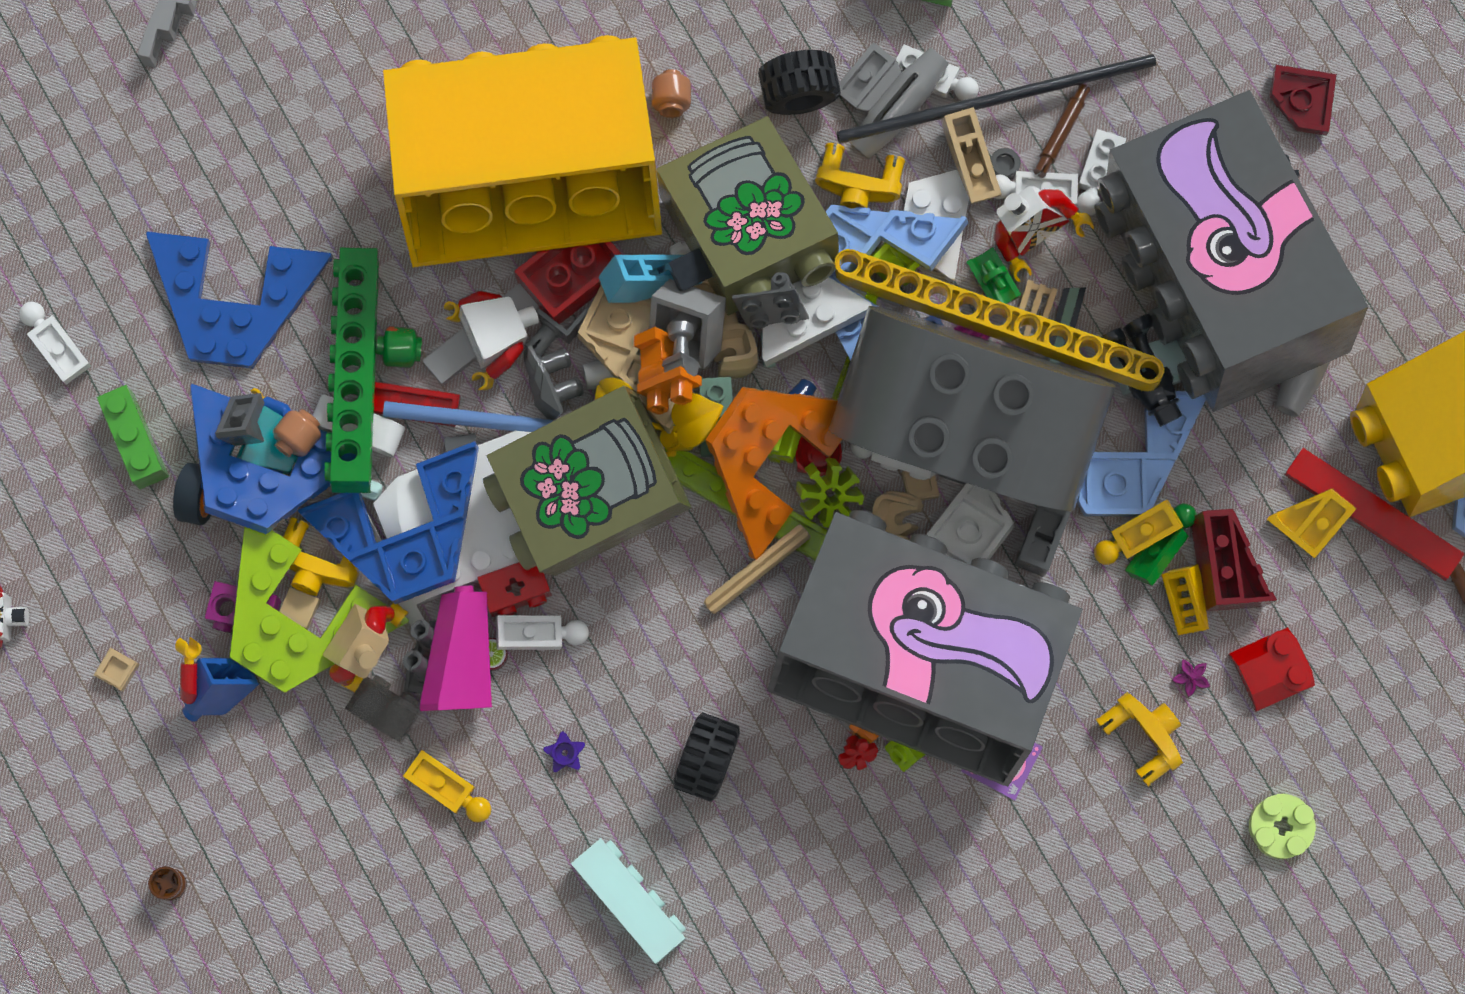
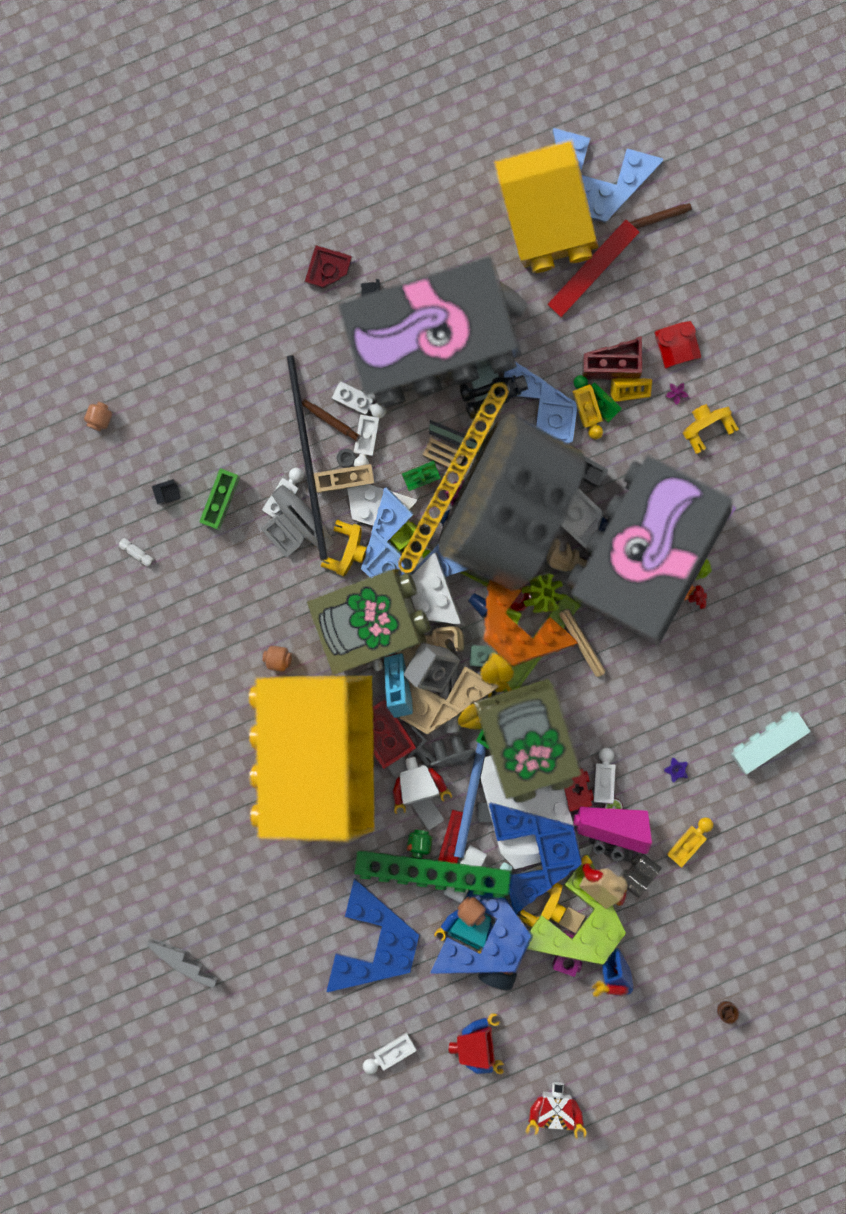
camera: 80 degrees left, 10 degrees up
tan tile [94,648,140,692] -> none
bright green brick [97,385,169,490] -> none
dark grey slope [215,393,265,446] -> none
orange hips [634,321,702,415] -> none
black panel [657,248,713,292] -> none
black tyre [674,712,740,802] -> none
dark grey hinge [732,272,809,328] -> none
black tyre [758,50,841,115] -> none
torso [994,185,1094,282] -> none
yellowish green plate [1249,794,1316,859] -> none
yellow wing [1267,489,1357,558] -> none
none -> red torso [448,1013,504,1074]

